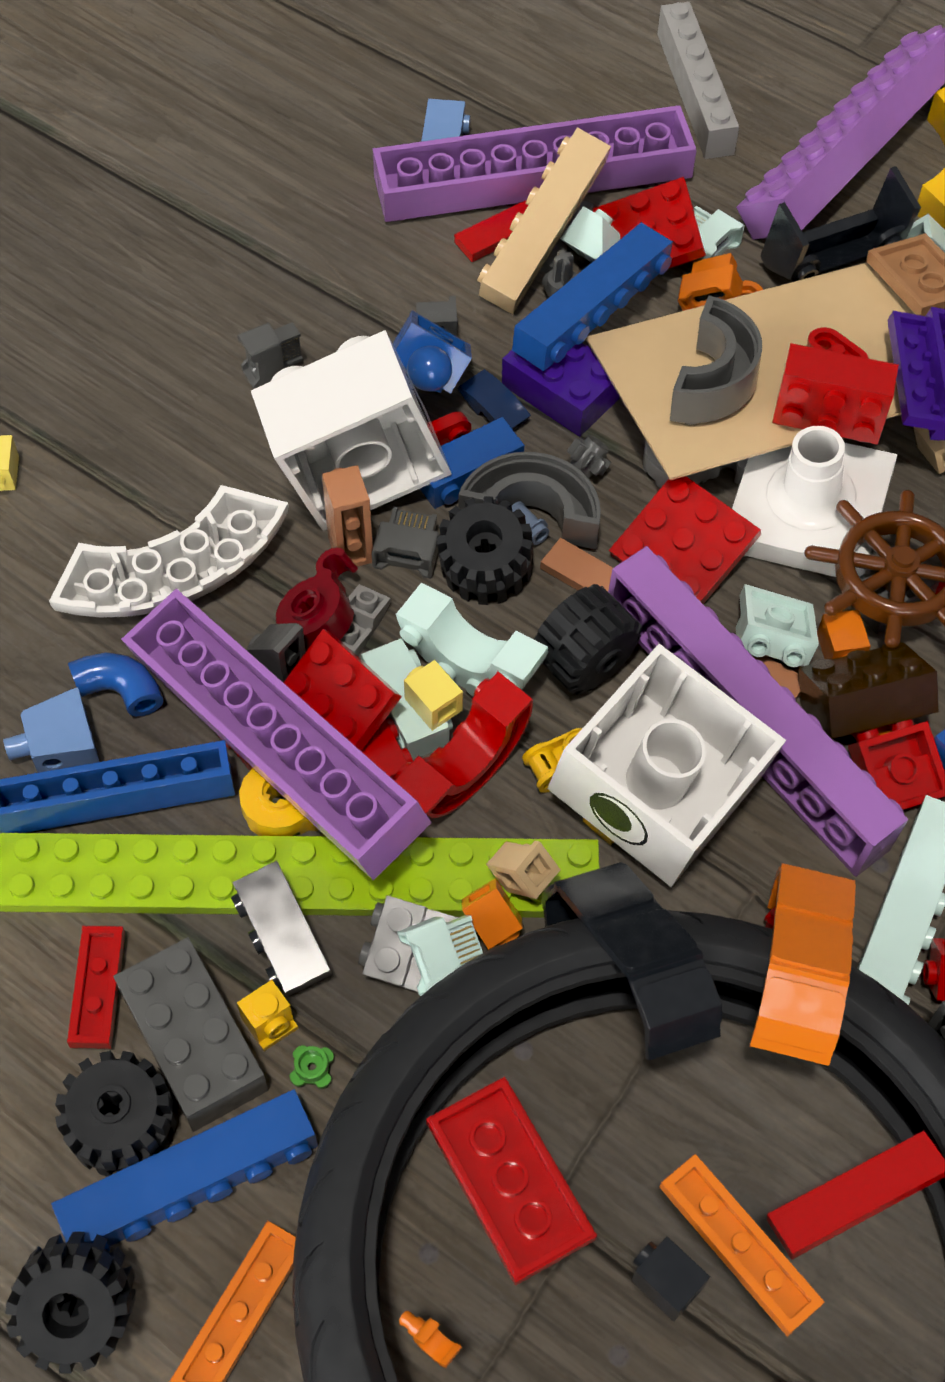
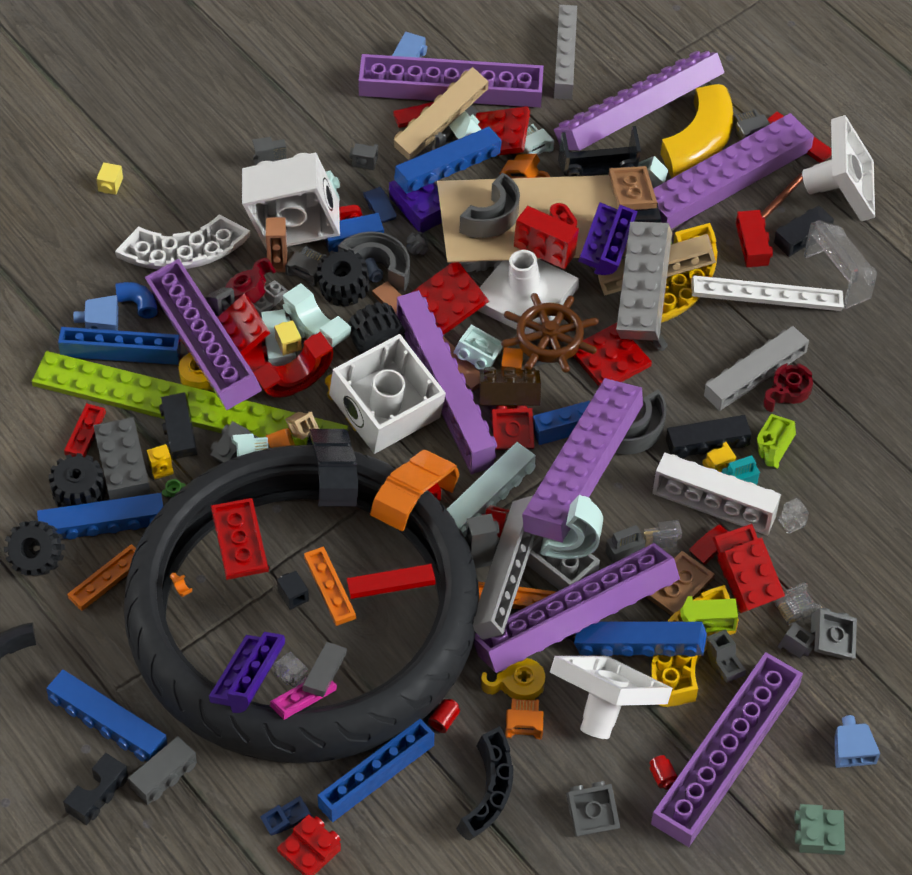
camera: 15 degrees right, 5 degrees down
blue brick [393,310,472,394] -> none

